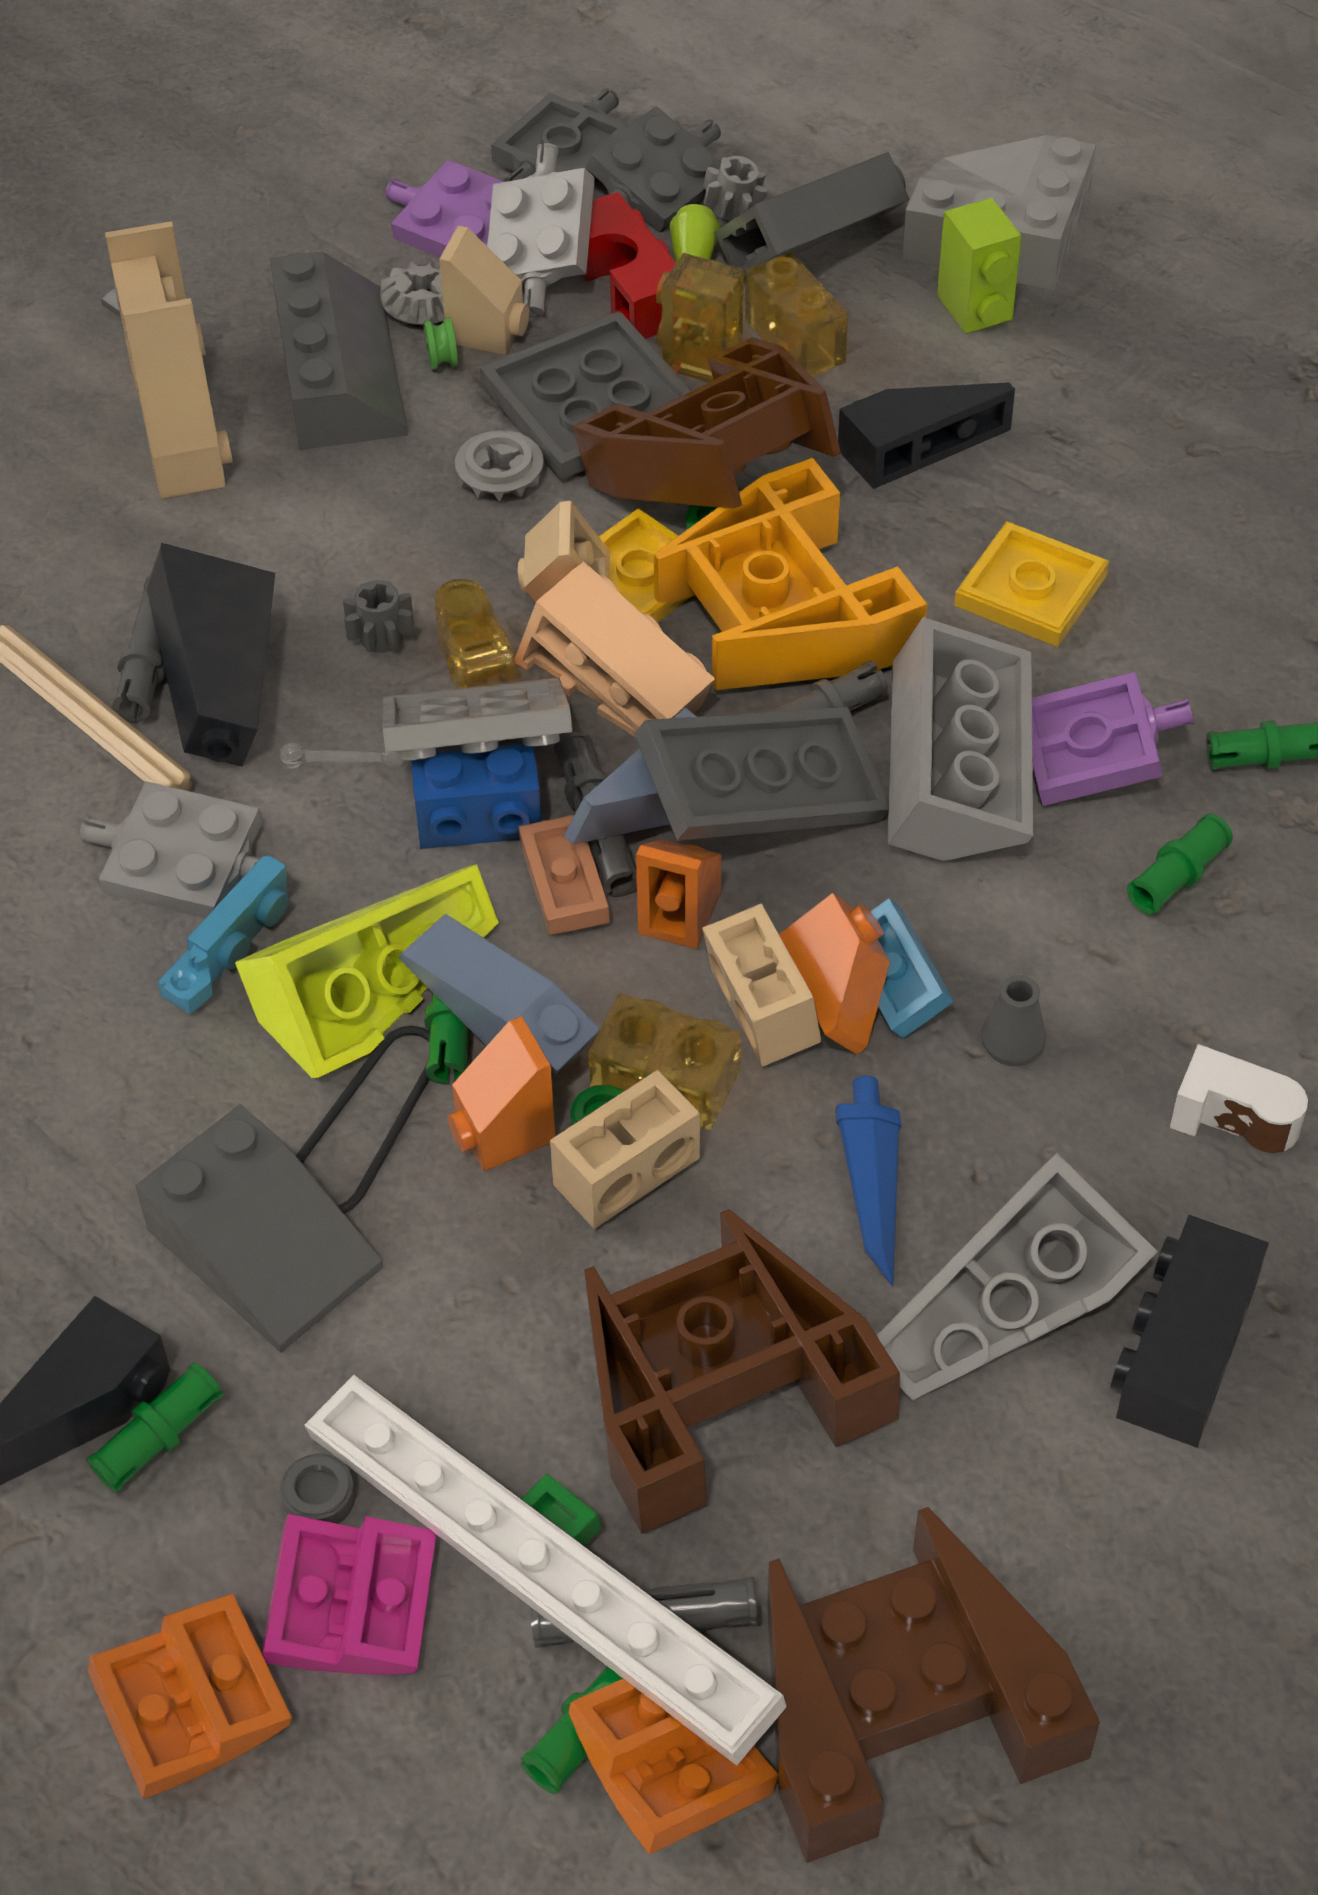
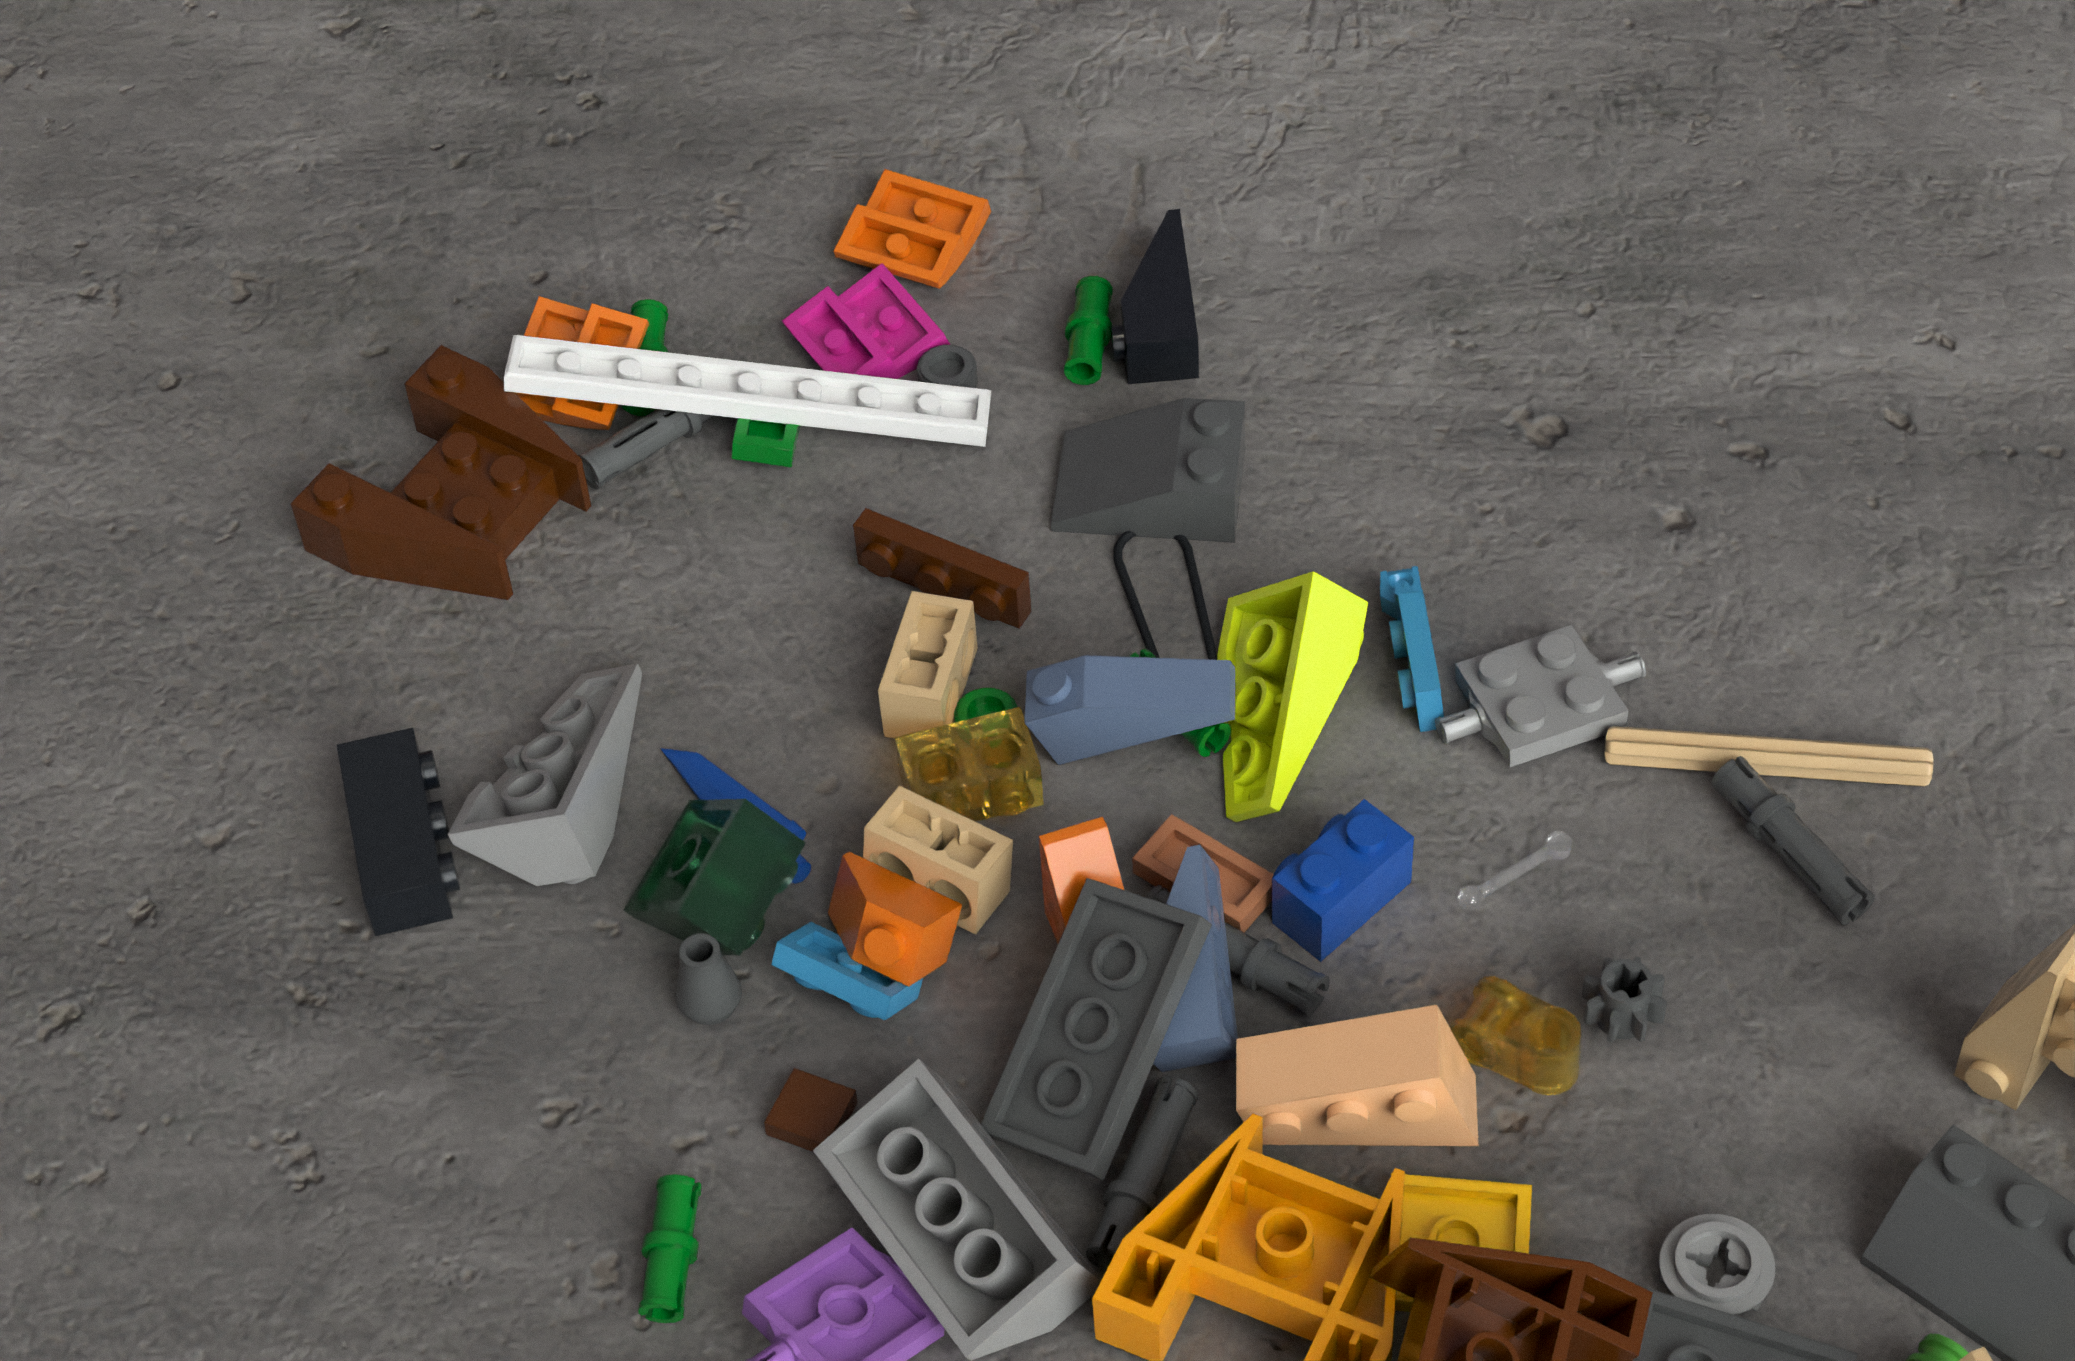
camera: 145 degrees right, 0 degrees up
black slope [147,543,276,766] -> none
light grey plate [382,678,572,760] -> none
orange slope [447,1016,555,1171] -> none
tan slope [518,501,610,602] -> none
reddish brown wedge [584,1209,900,1534] -> none
white leg [1170,1044,1308,1153] -> none
none -> clear green slope [624,799,806,956]
none -> reddish brown tile [764,1068,858,1152]
none -> reddish brown plate [853,508,1032,629]

